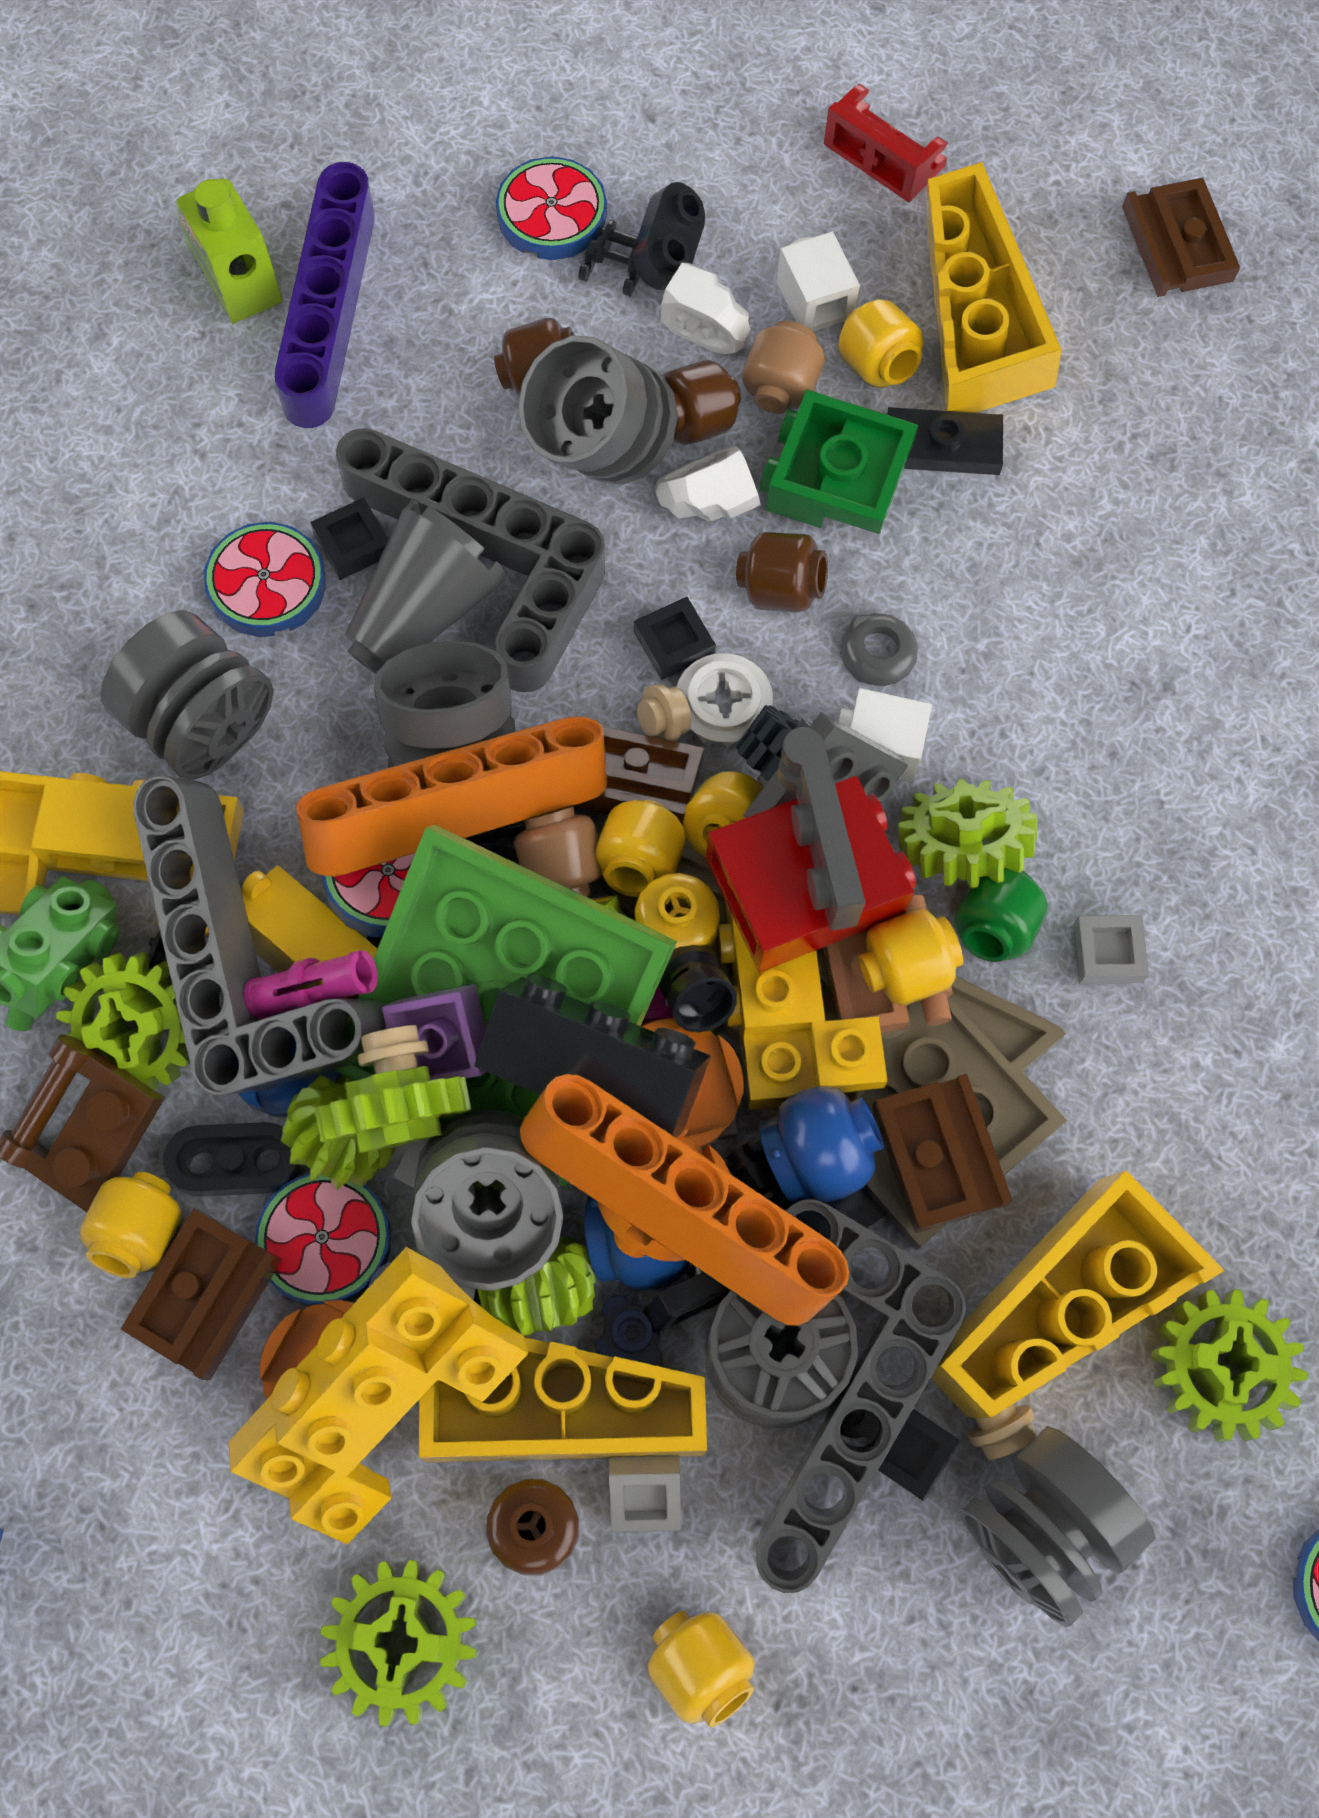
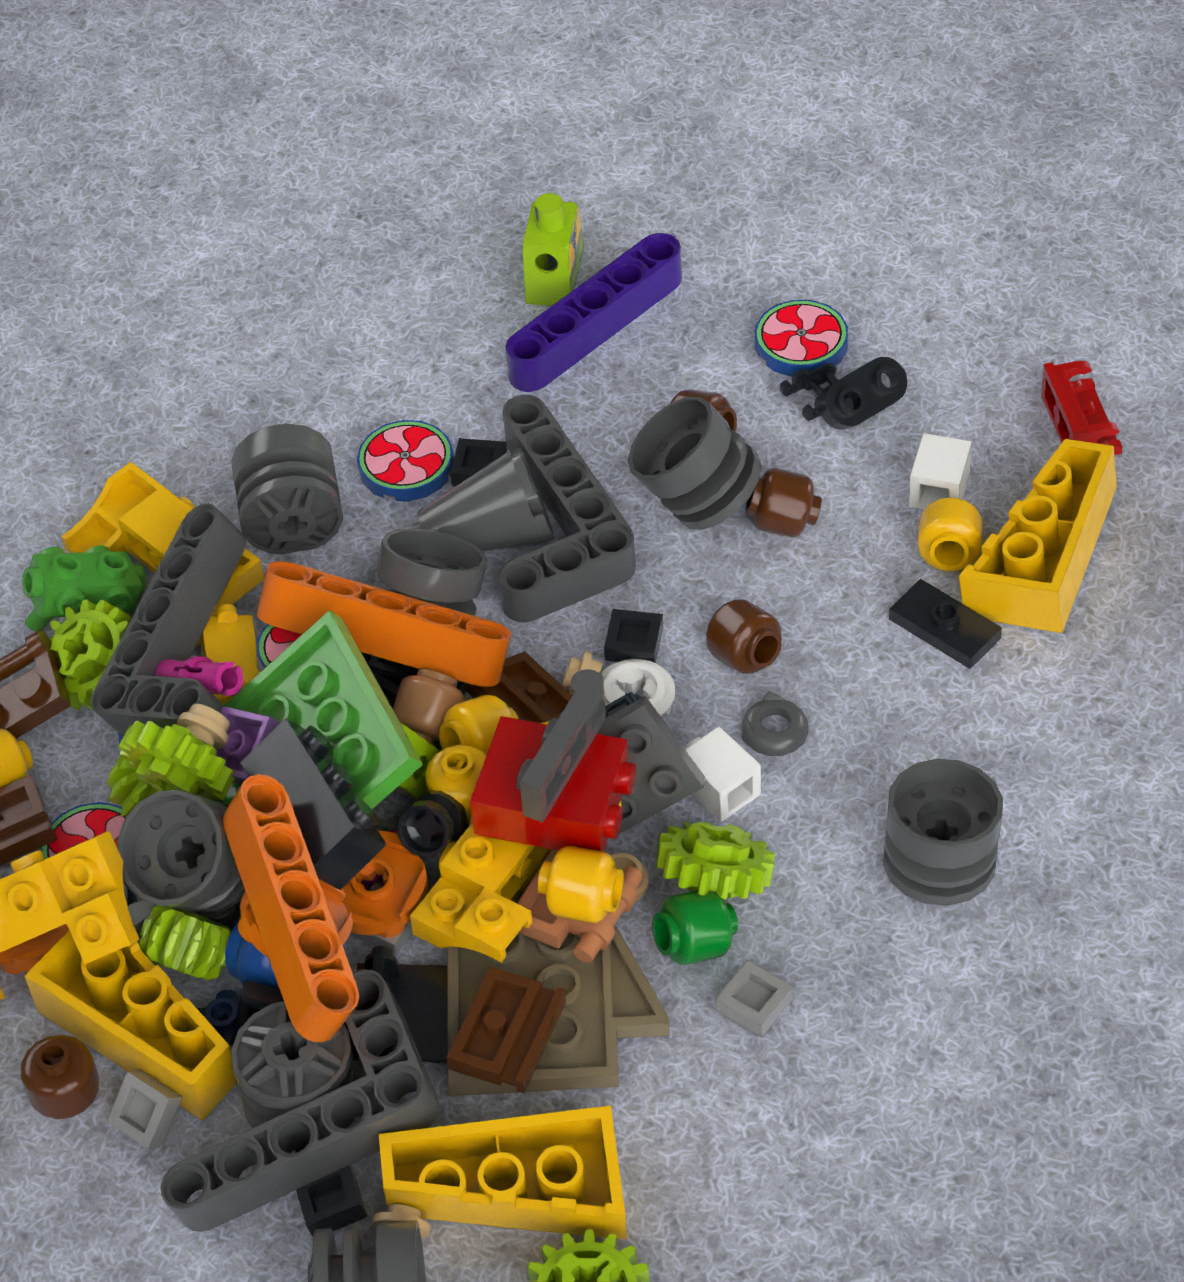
camera: 45 degrees right, 20 degrees down
black plate [163,1122,301,1197] -> none
yellow head [648,1610,755,1727] -> none
white rock [654,446,761,521] -> none
white rock [661,263,751,354] -> none
medium nougat head [742,321,825,414] -> none
green plate [759,389,918,534] -> none
blue piece [759,1086,884,1204] -> none
none -> dark grey wheel [883,758,1003,906]

